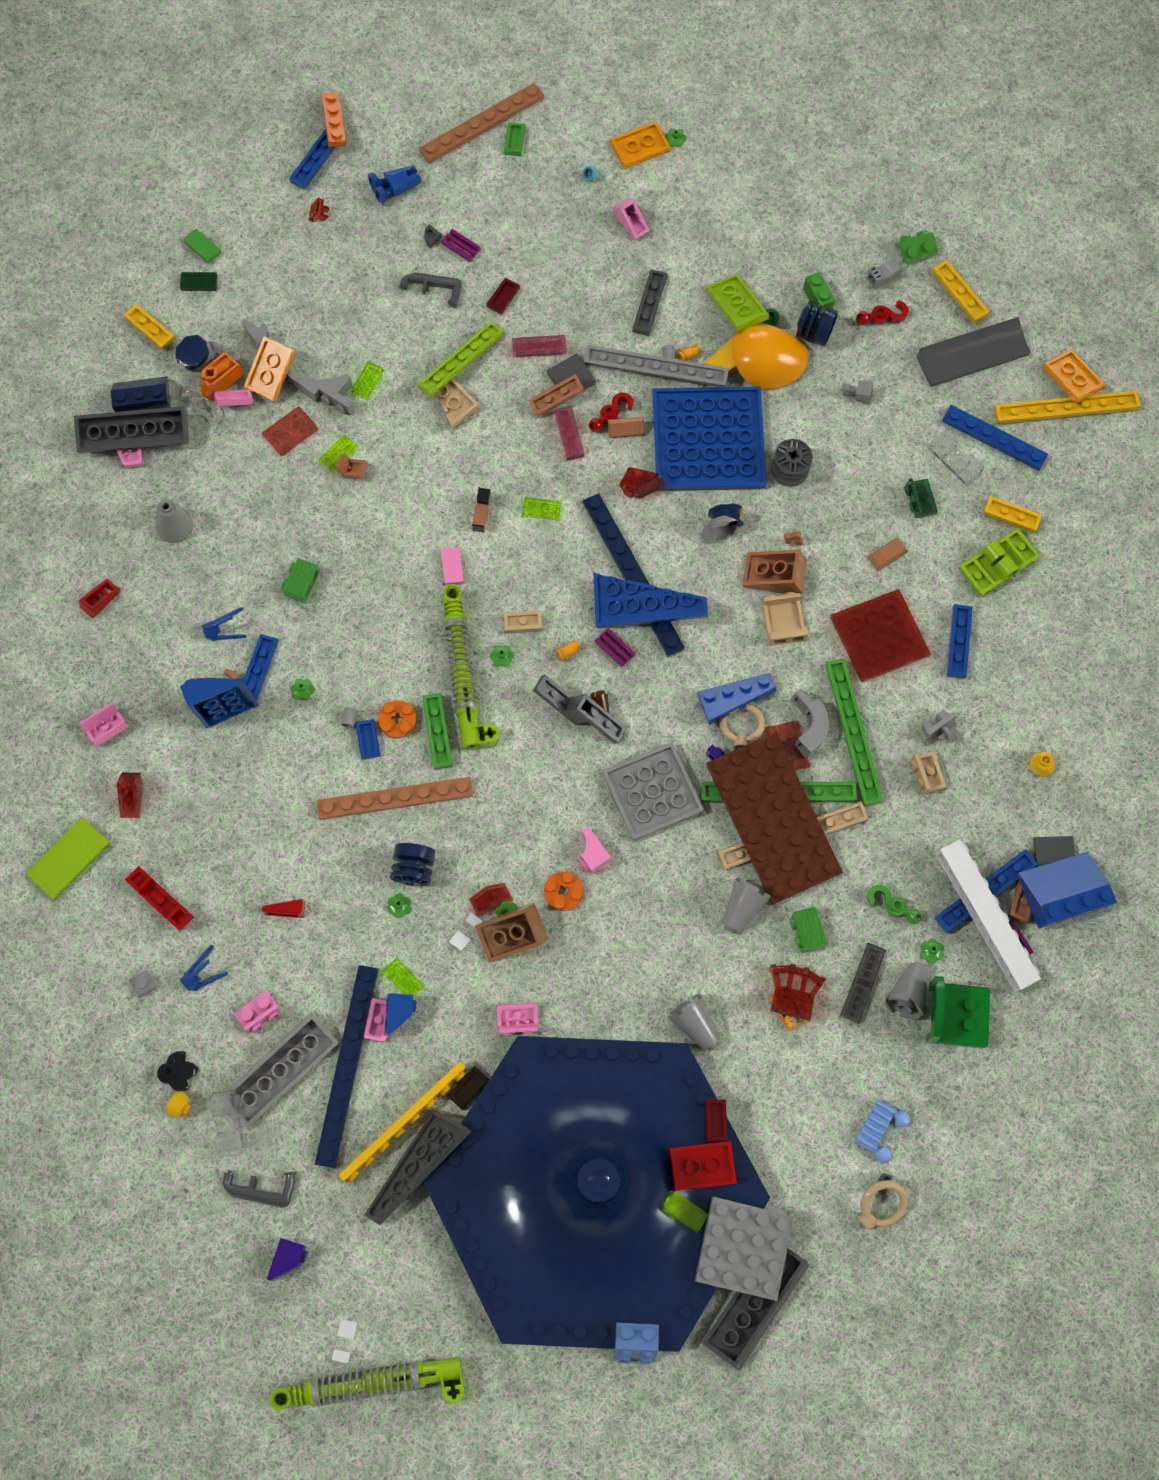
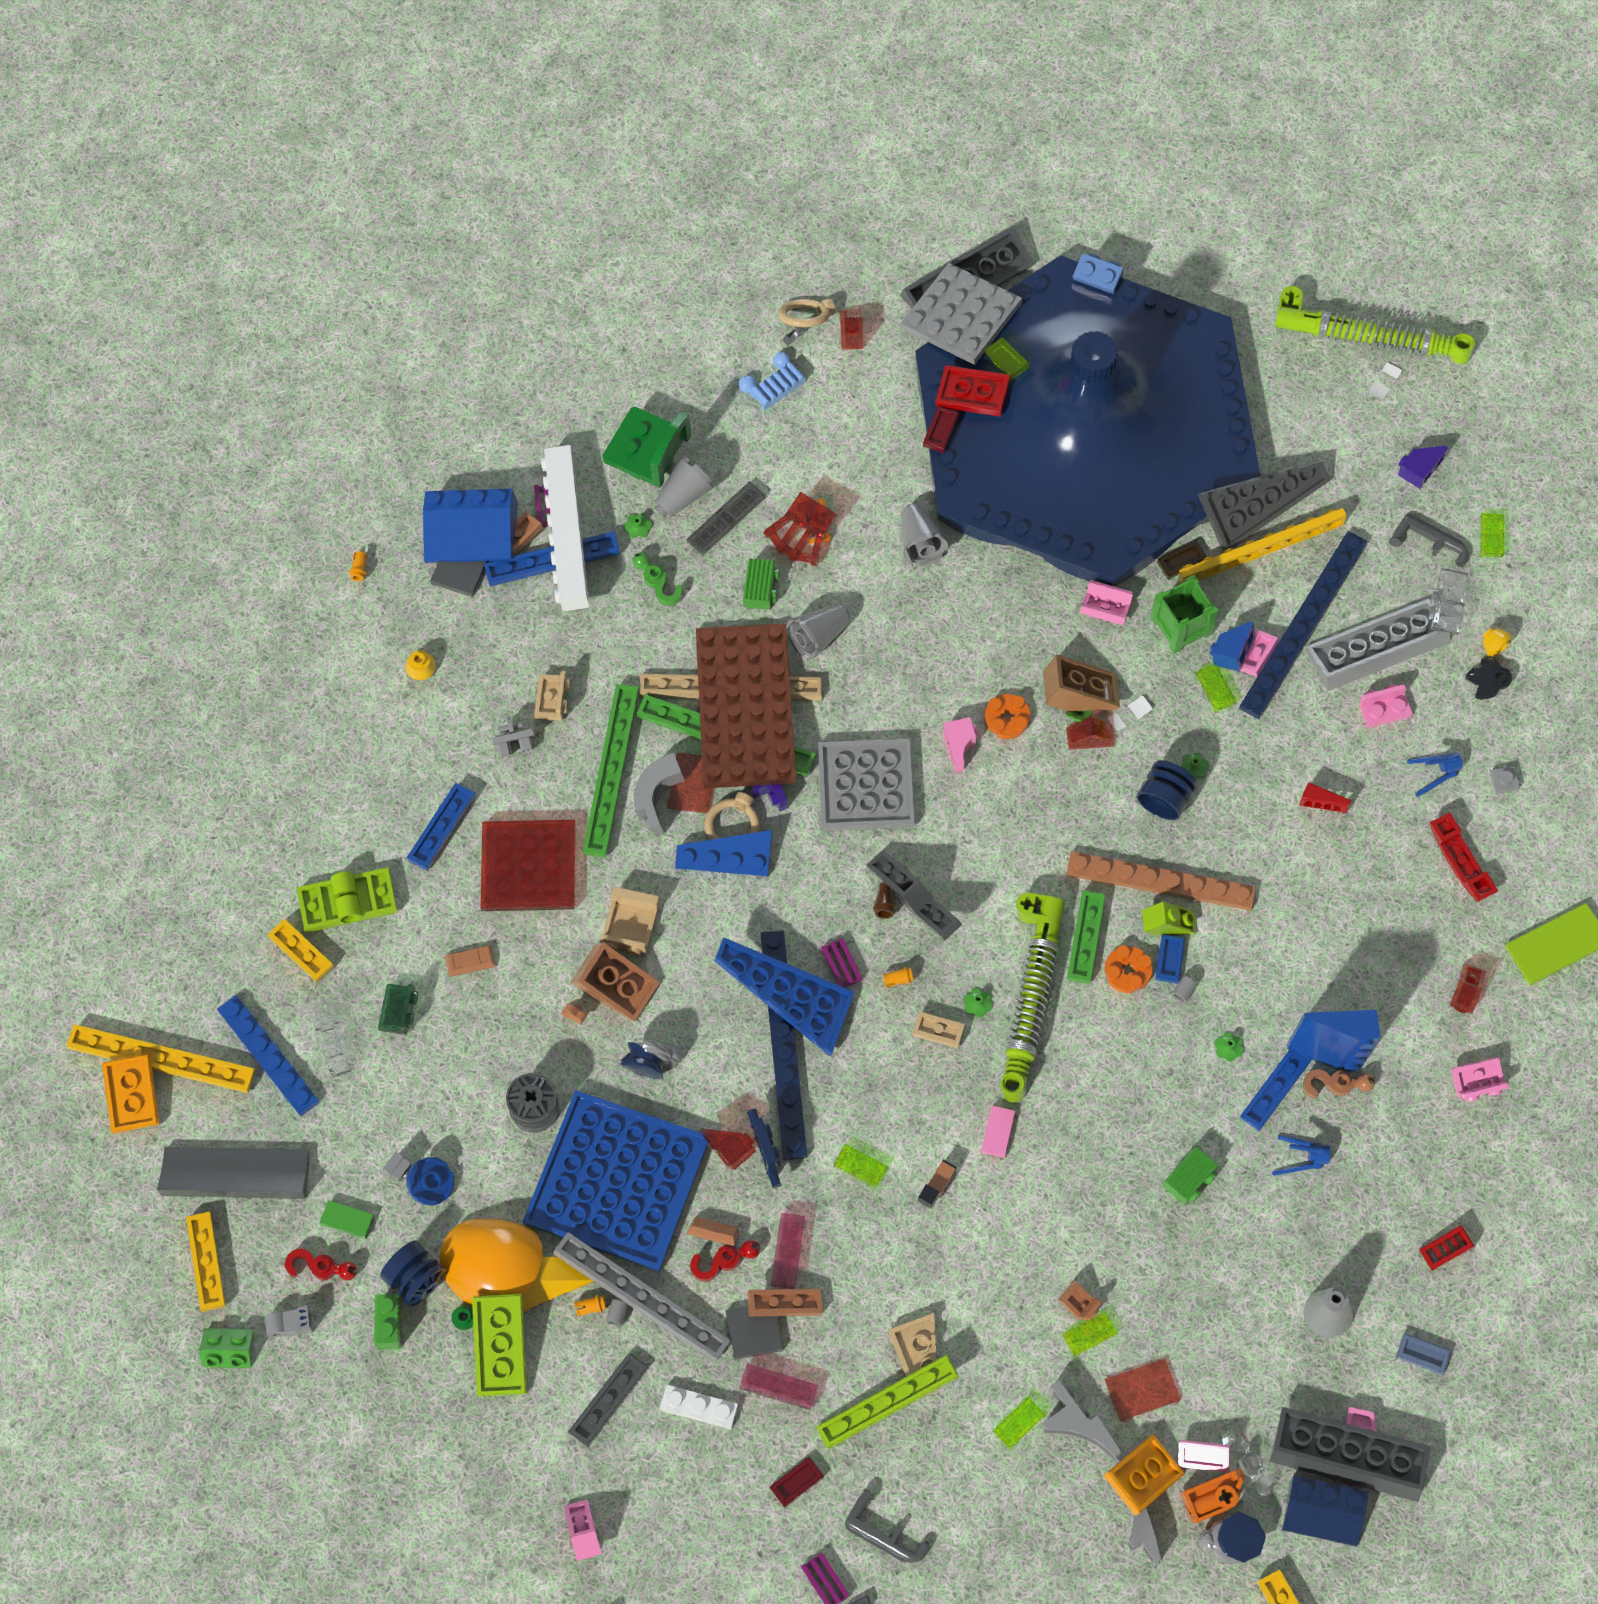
camera: 155 degrees left, 5 degrees down
none -> bright green tile [320,1200,375,1239]
none -> light orange pin [349,551,368,581]
none -> blue tile [406,1157,454,1206]
none -> white plate [660,1384,738,1430]
none -> dark blue plate [747,1109,782,1188]
none -> clear red slope [839,309,863,350]
none -> lime slope [1142,901,1196,936]
none -> bright green container [1151,575,1218,654]
none -> sand blue tile [1395,1333,1451,1375]
none -> clear neon green tile [1480,513,1504,558]

